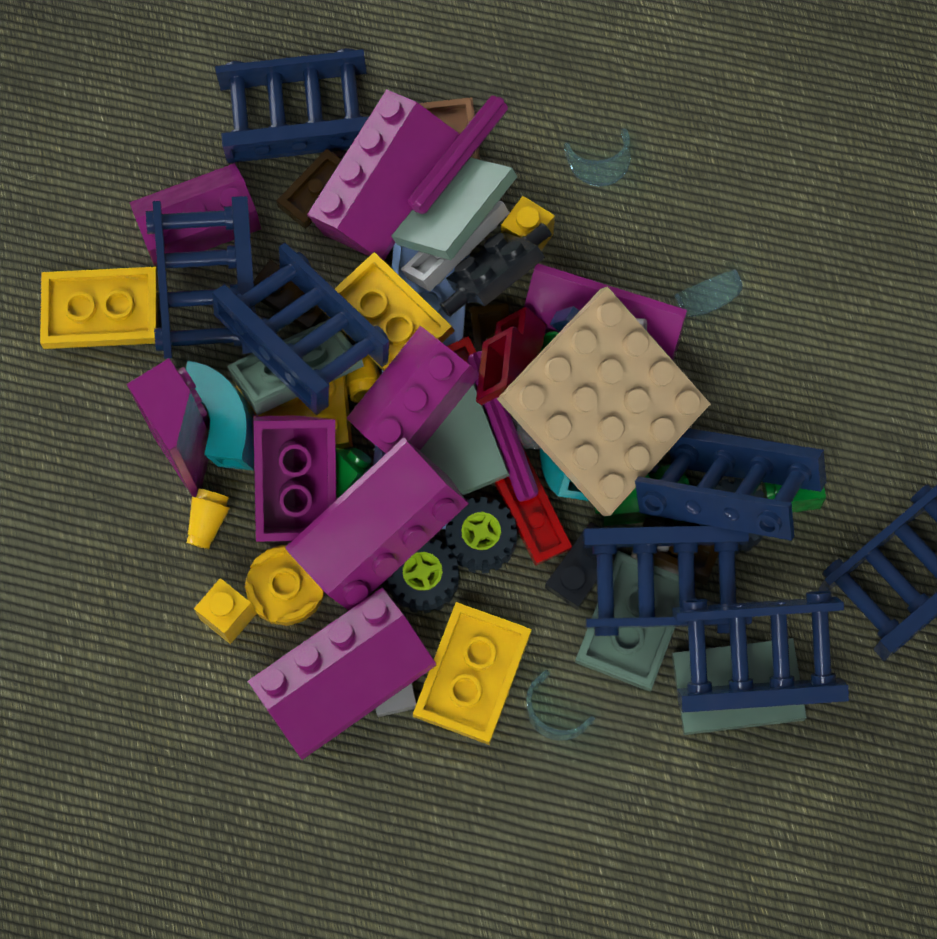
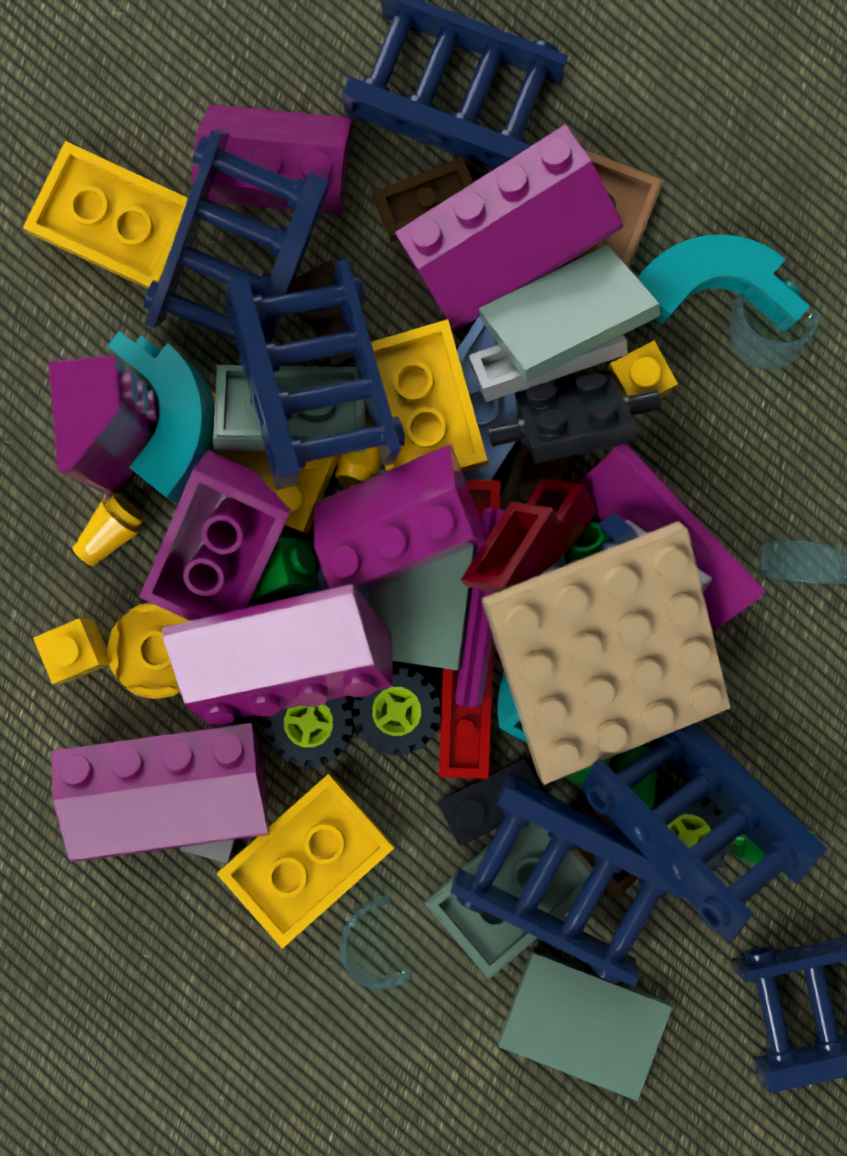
camera: 25 degrees right, 15 degrees up
magenta axle [408,95,508,214] -> none
dark blue fence [672,591,849,713] -> none
none -> teal arch [637,235,810,332]

